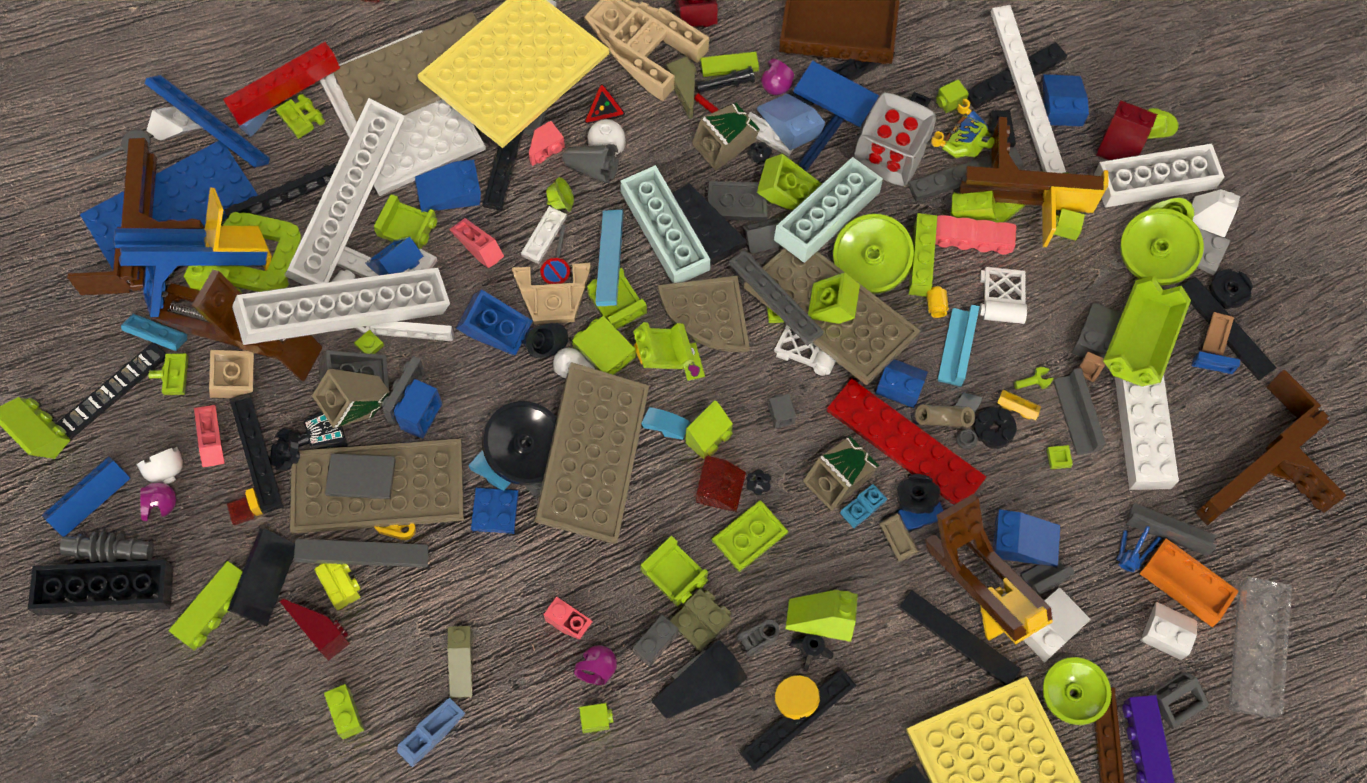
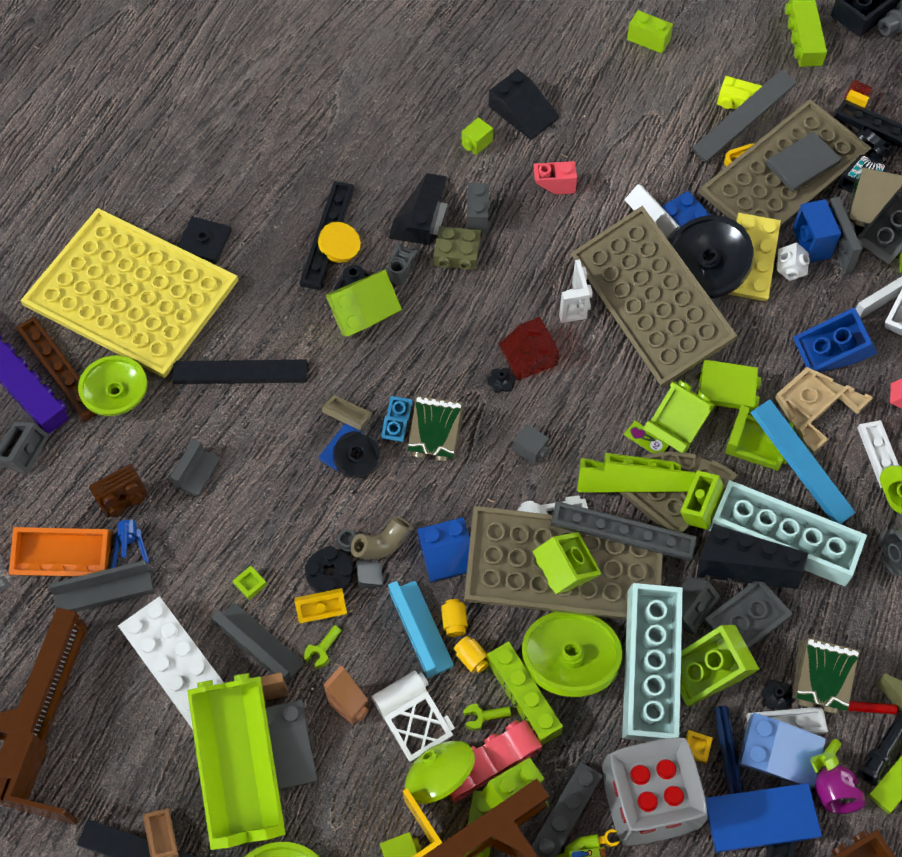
camera: 145 degrees right, 5 degrees down
black tile [227,528,295,627] -> none
dark red slope [279,599,350,661] -> none
medium blue slope [397,698,465,767] -> none
slope [448,626,473,699] -> none
black piece [521,323,568,358] -> none
piece [540,224,570,284] -> none
white piece [553,348,595,379] -> none
magenta helmet [574,645,617,685] -> none
dark azure slope [641,407,691,440] -> none
lime panel [641,536,708,607] -> none
lime slope [686,400,733,459] -> none
lime tile [712,500,788,573] -> none
red plate [826,379,987,505] -> none
reddish brown piece [925,494,1053,644] -> none
blue slope [993,509,1060,567] -> none
white slope [1023,587,1091,663] -> none
white slope [1140,602,1197,660] -> none
blue tile [1192,351,1240,374] -> none
none -> reddish brown brick [89,464,148,517]
none -> nougat slope [323,665,369,725]
none -> lime dish [405,741,475,804]
none -> yellow brick [441,599,468,637]
none -> lime bar [463,703,511,731]
none -> black slope [489,69,559,140]
none -> white bracket [559,259,592,323]
none -> lime wedge [577,453,696,492]
none -> white tile [625,184,680,241]
none -> lime brick [680,470,725,530]
none -> yellow tile [685,730,713,764]
none -> light yellow plate [728,213,781,302]
none -> white brick [776,242,810,281]
none -> lime bar [810,739,841,773]

